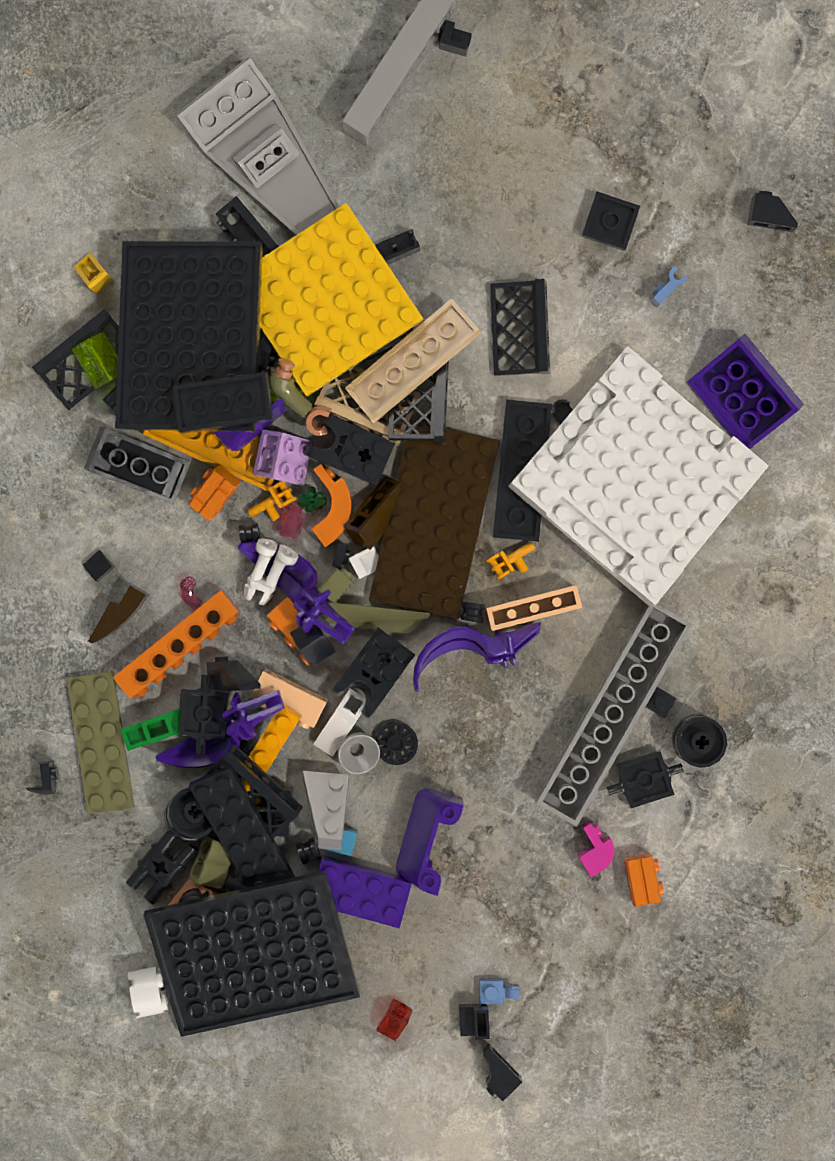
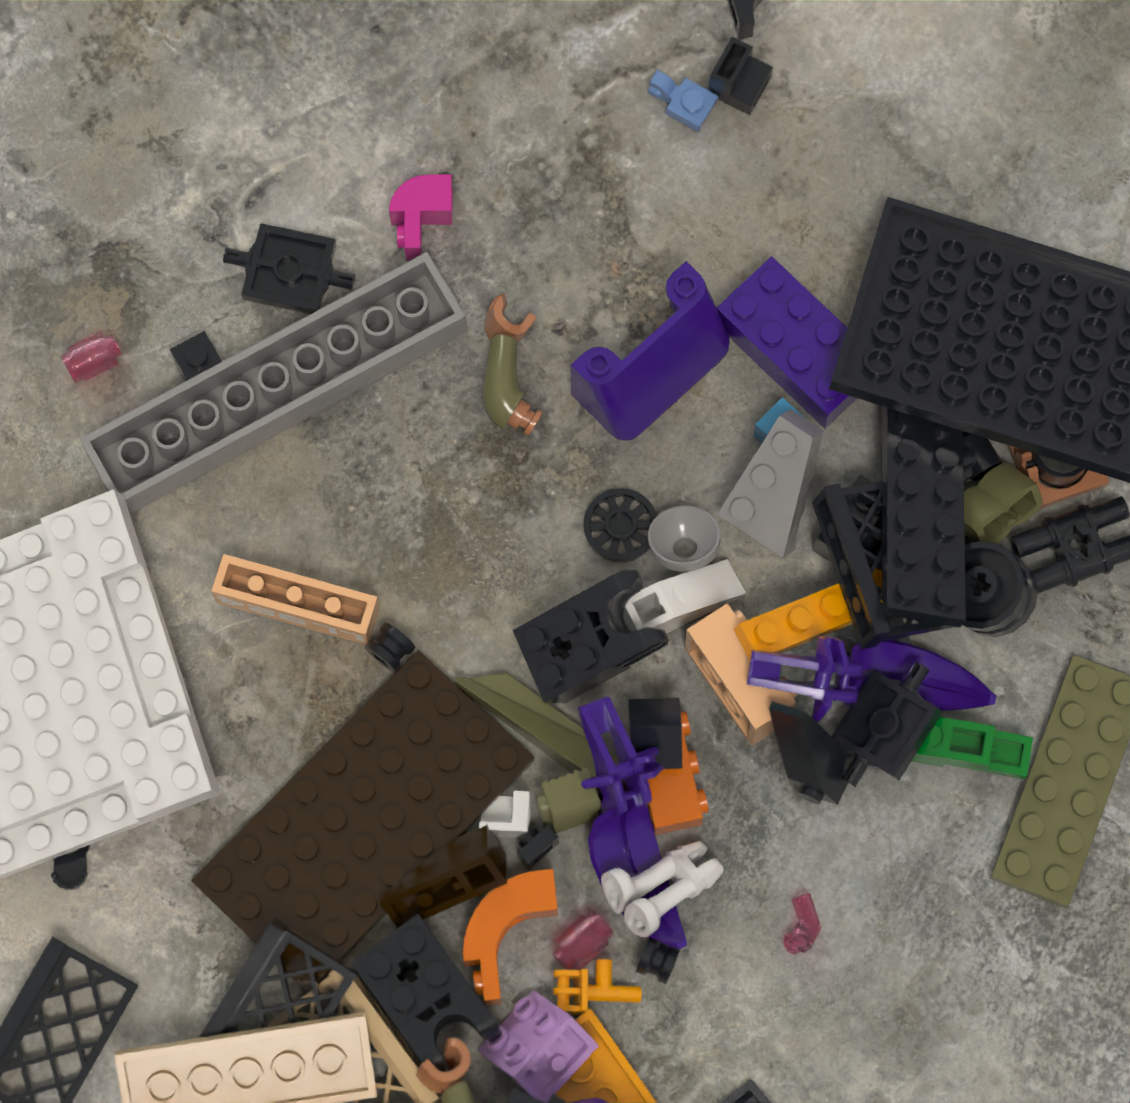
camera: 145 degrees left, 15 degrees down
black slope [83,549,115,582] -> none
dark brown slope [88,585,149,644] -> none
orange brick [112,590,240,699] -> none
orange brick [188,465,241,521] -> none
black wheel [296,837,321,865] -> none
dark green plant [297,487,327,512] -> none
clear red bracket [376,999,412,1042] -> none
dark purple piece [413,622,541,692] -> none
light orange arm [486,541,535,580] -> none
black plate [493,399,552,542] -> none
orange brick [624,853,664,907] -> none
black wheel [672,714,728,768] -> none
none -> clear pink brick [61,331,122,384]
none -> piece [483,293,543,436]

